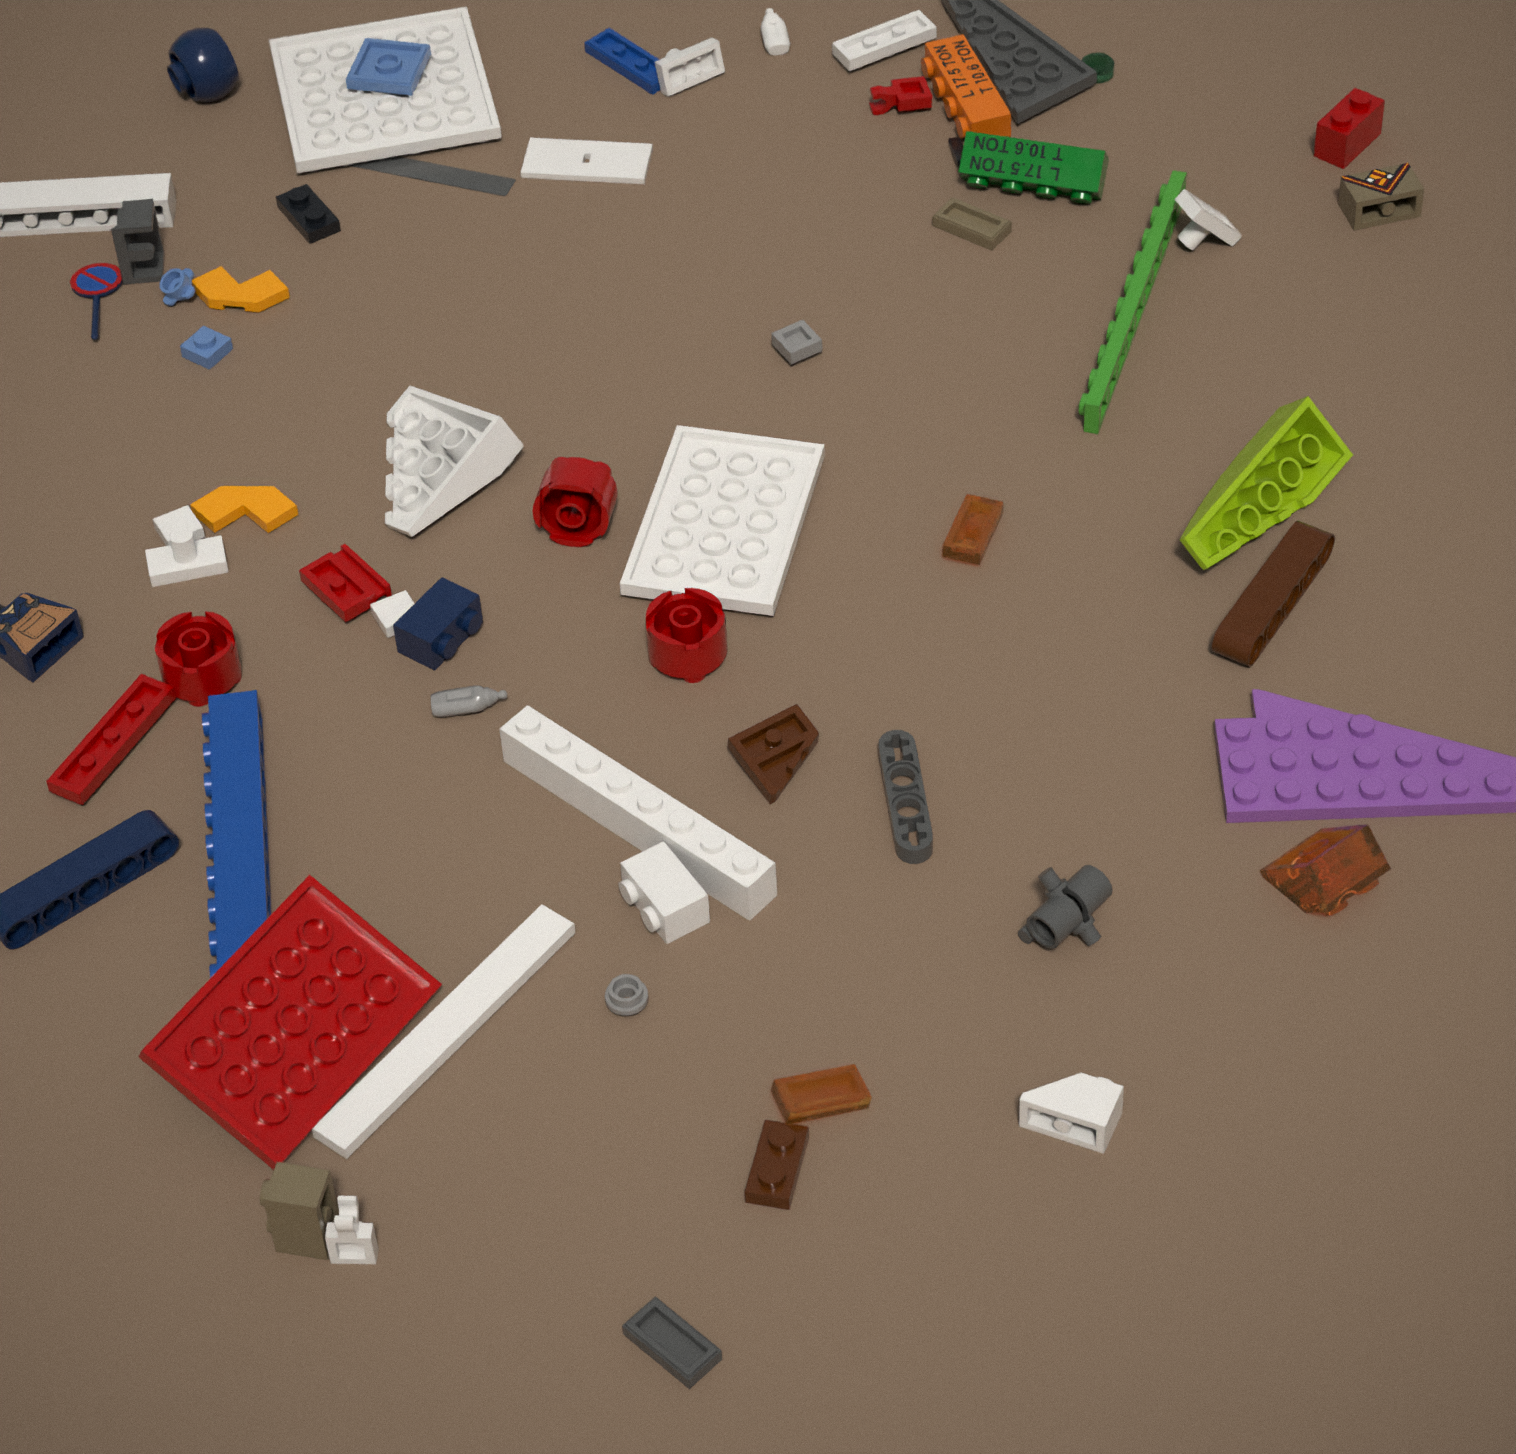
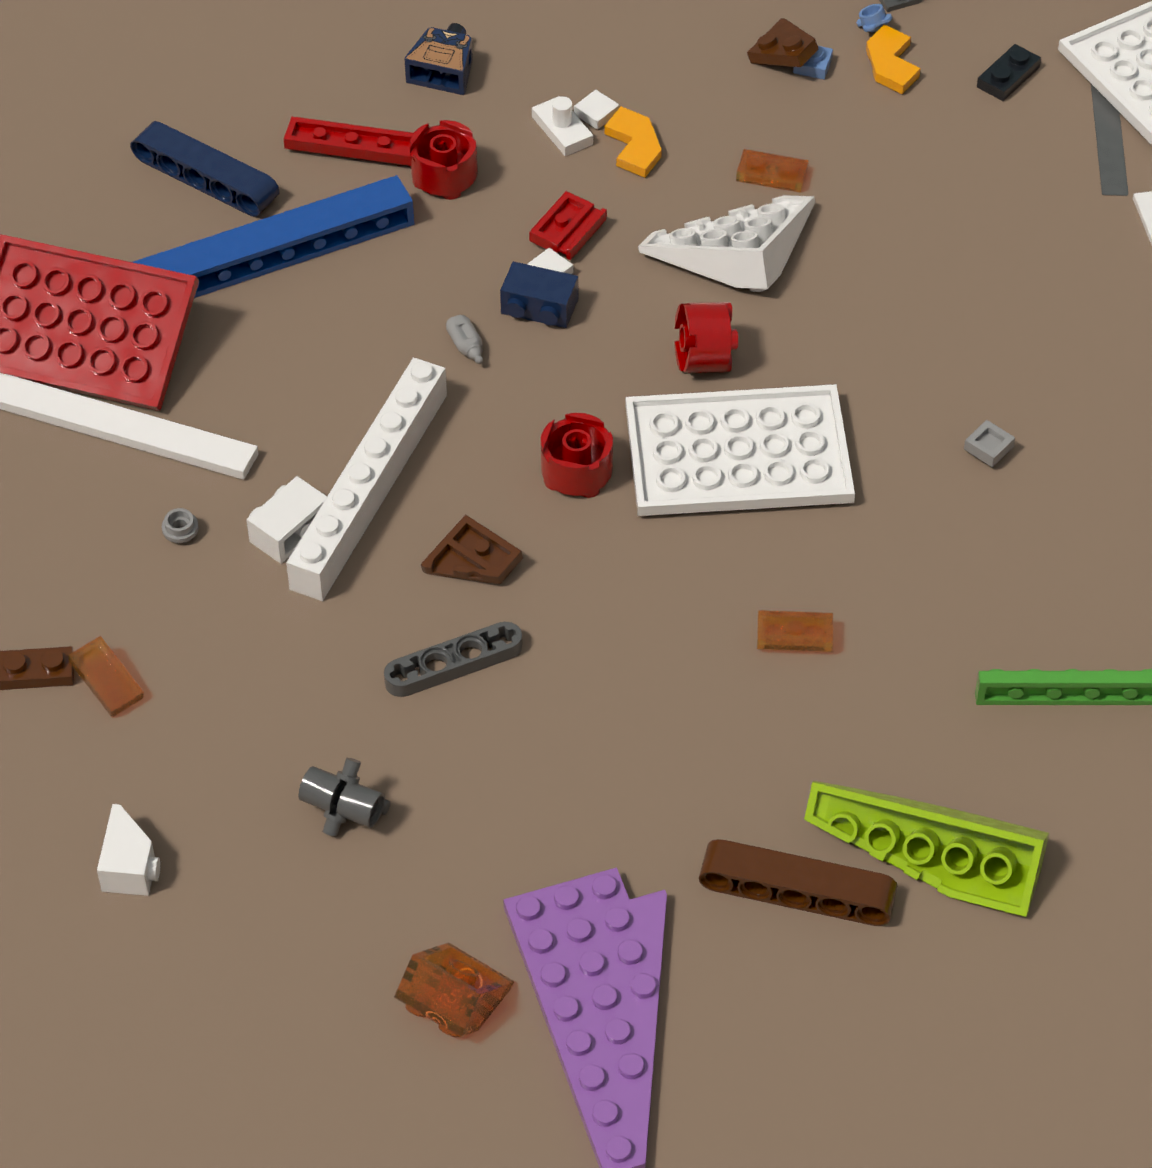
camera: 70 degrees right, 5 degrees up
none -> clear orange plate [736,149,809,193]
none -> reddish brown wing [747,18,819,67]

